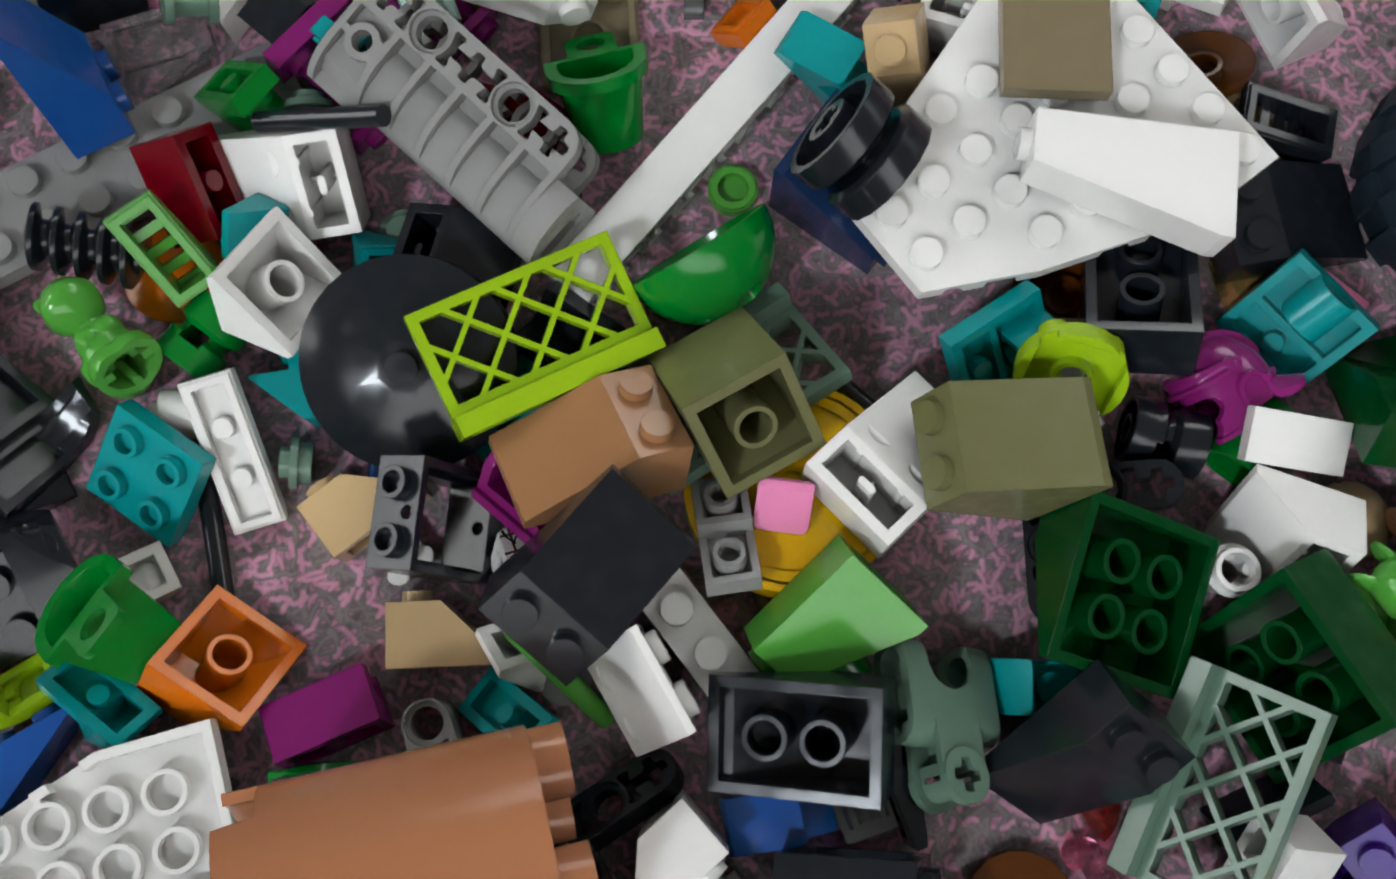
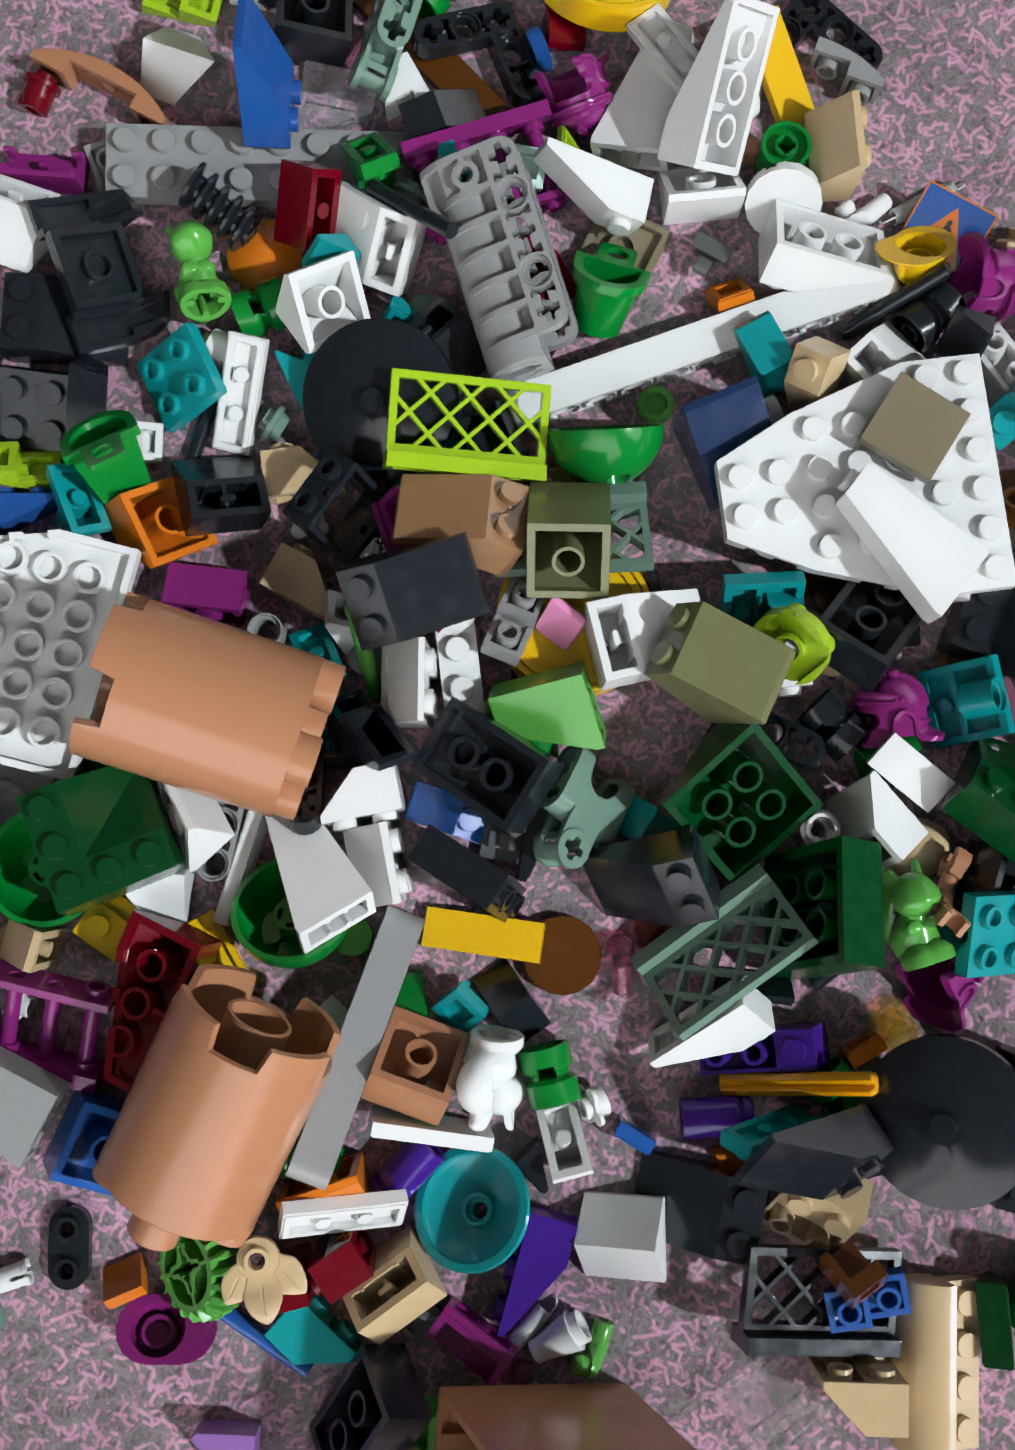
camera: 30 degrees right, 5 degrees up
bright green slope [102,189,219,308] -> none
black wheel [790,72,932,221] -> none
none -> black slope [170,455,271,537]
none -> black slope [325,689,416,771]

